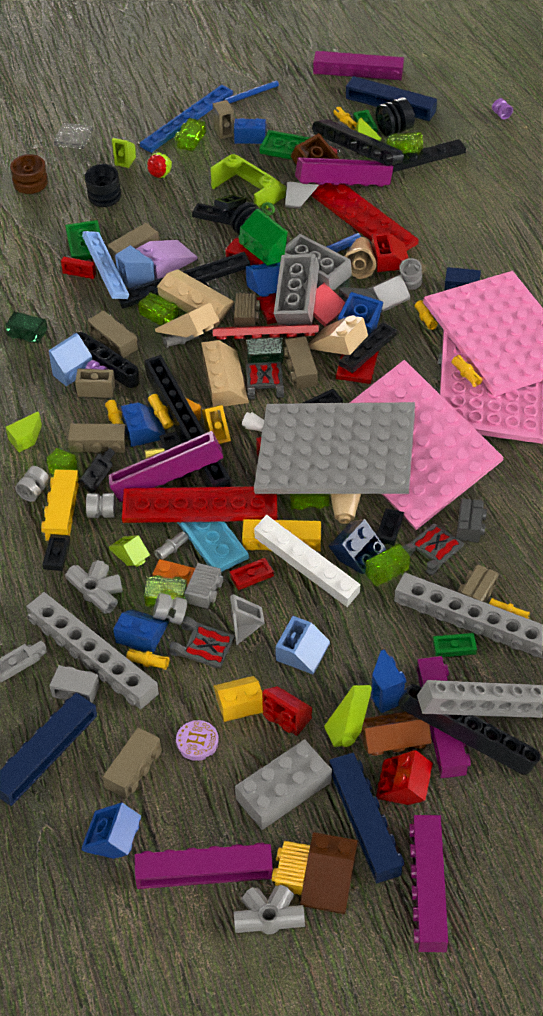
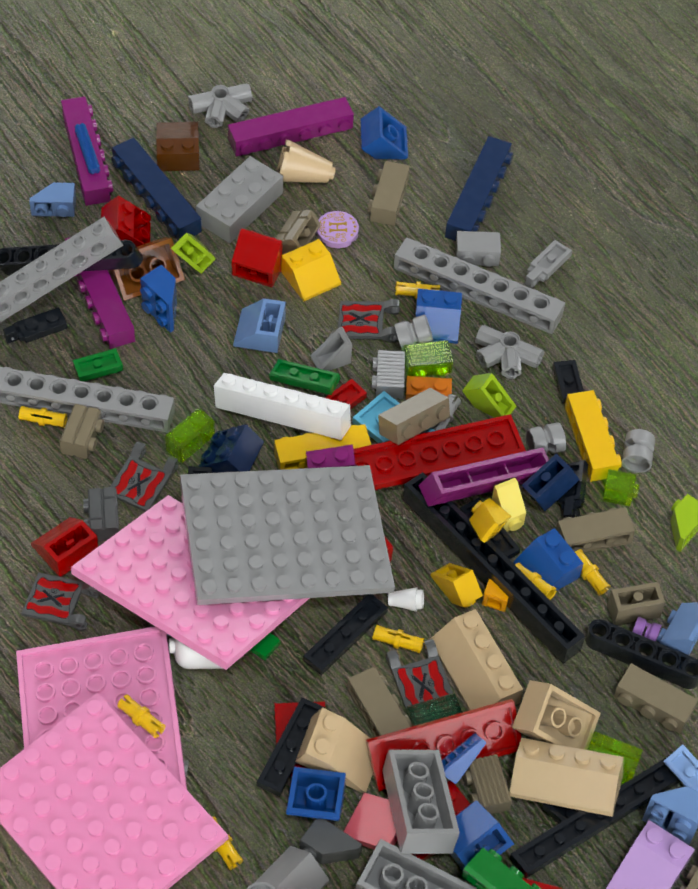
camera: 160 degrees right, 5 degrees up
yellow brick [272,841,310,895] -> none
none -> dark grey flag [21,572,100,631]
none -> medium blue slope [29,183,76,217]
none -> red slope [31,517,99,577]
none -> blue axle [75,123,100,174]
none -> green tile [269,359,341,395]
none -> dark tan brick [276,210,321,255]
none -> tan cone [277,140,336,183]
none -> magenta plate [306,444,356,468]
none -> yellow pin [372,624,424,654]
none -> dark tan brick [378,388,450,445]
none -> slope [442,733,486,784]
none -> yellow slope [469,498,511,543]
none -> dark blue brick [522,453,580,511]

